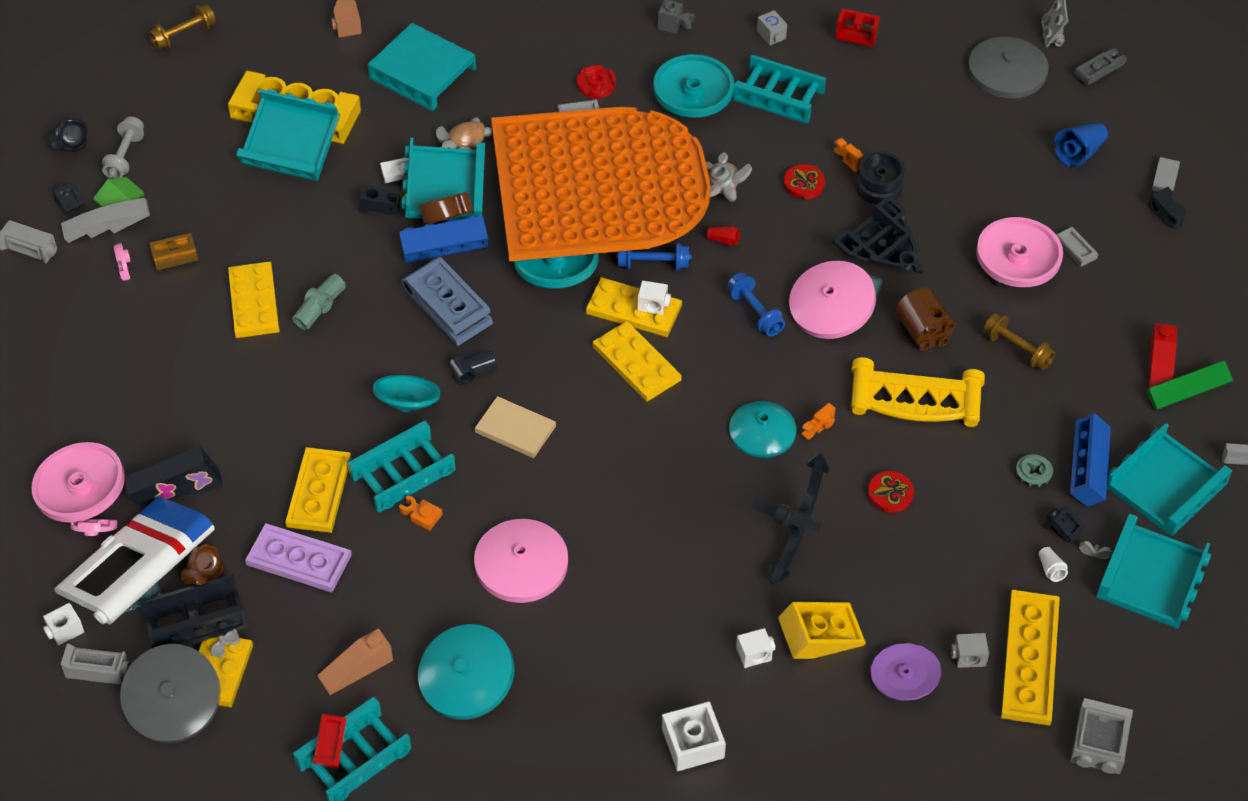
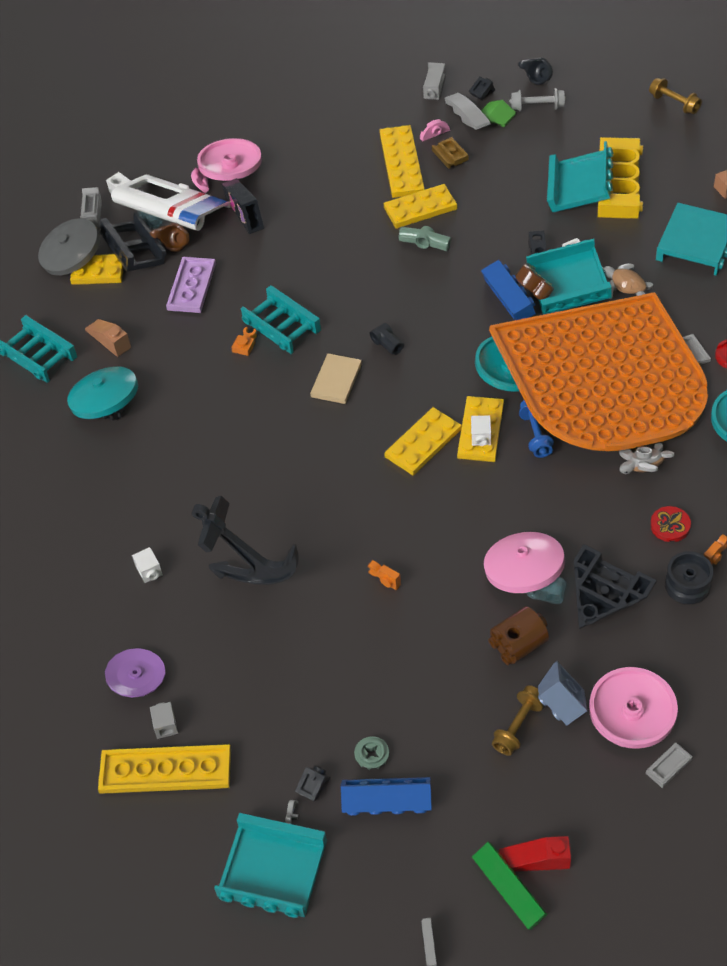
camera: 85 degrees right, 0 degrees up
light grey piece [210,629,239,658] -> none
yellow plate [285,447,351,533] -> none
red tile [313,714,347,768] -> none
teal dish [373,375,440,412] -> none
sand blue hinge [402,257,493,346] -> none
bright pink dish [474,519,568,603] -> none
white brick [662,702,726,771] -> none
red cone [707,226,740,246] -> none
blue piece [728,273,785,337] -> none
teal dish [729,401,796,458] -> none
yellow slope [778,602,866,659] -> none
yellow piece [851,357,985,427] -> none
red tile [868,471,914,513] -> none
white cone [1039,547,1068,582] -> none
light grey window [1070,698,1133,774] -> none
teal panel [1107,423,1232,537] -> none
none -> yellow plate [379,125,424,198]
none -> sand blue slope [538,661,587,725]

